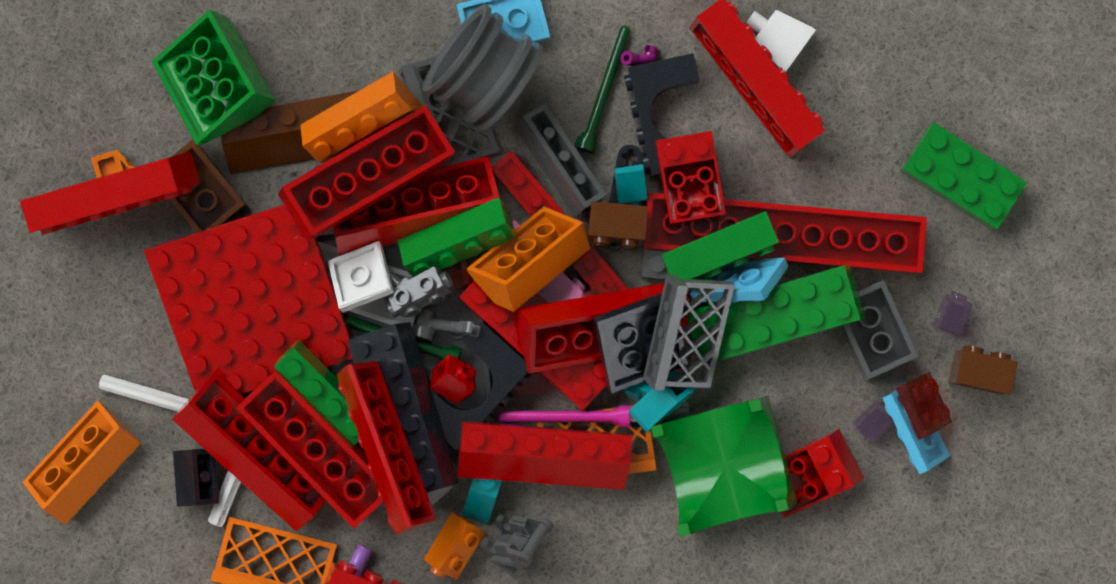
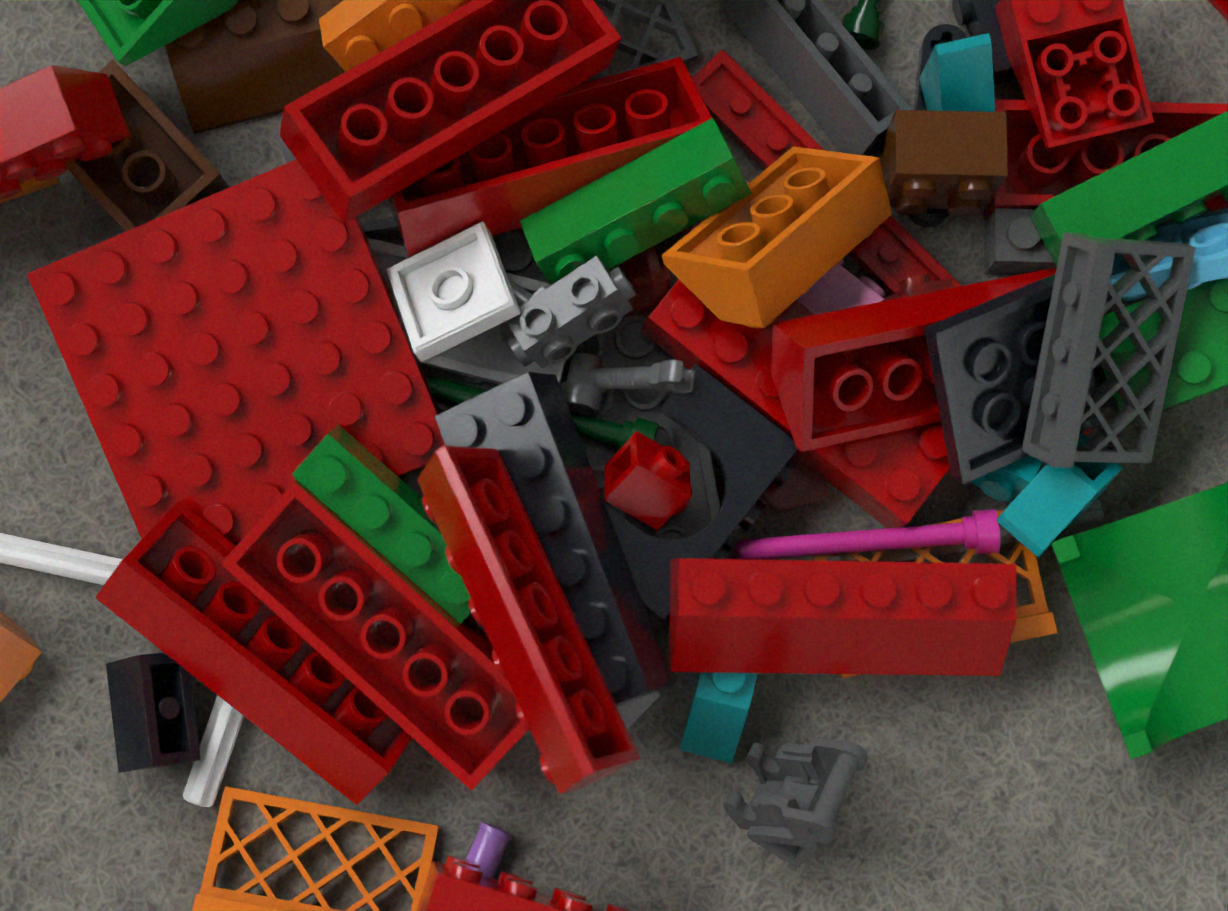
camera: 10 degrees left, 5 degrees down
orange brick [423,512,486,580] -> none

